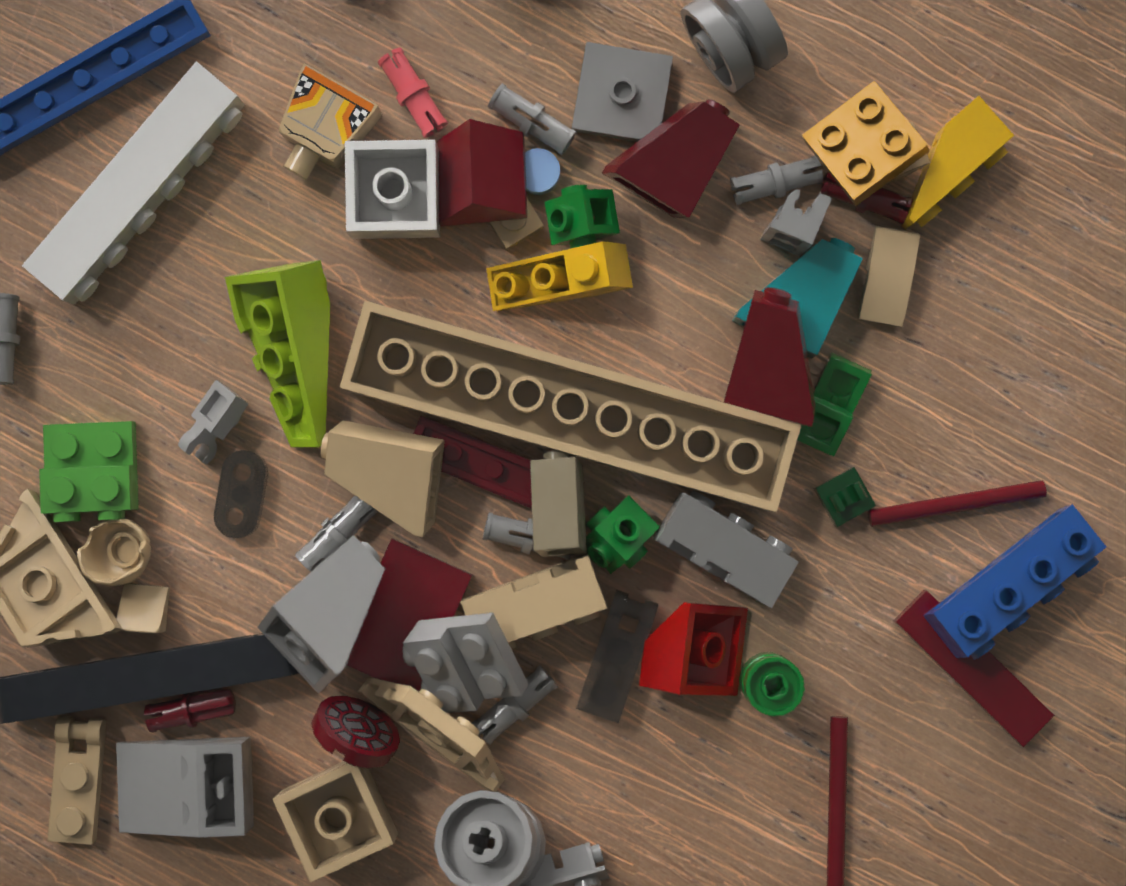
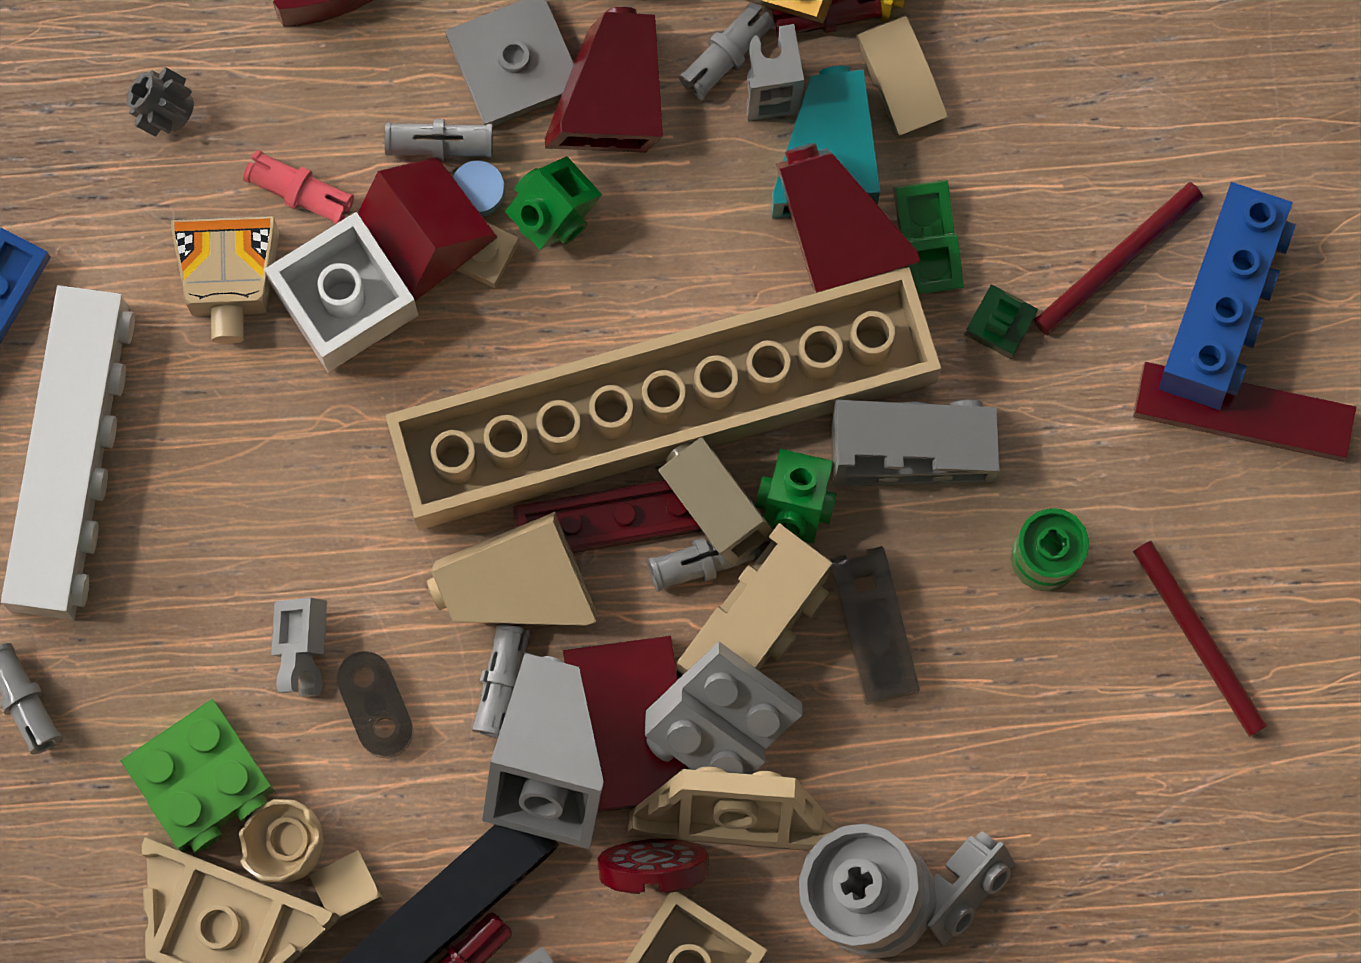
camera: 35 degrees left, 10 degrees down
lime wedge [225,260,330,447] -> none
light grey pin [472,665,558,745] -> none
yellow slope [486,241,633,312] -> none
red slope [639,602,748,696] -> none

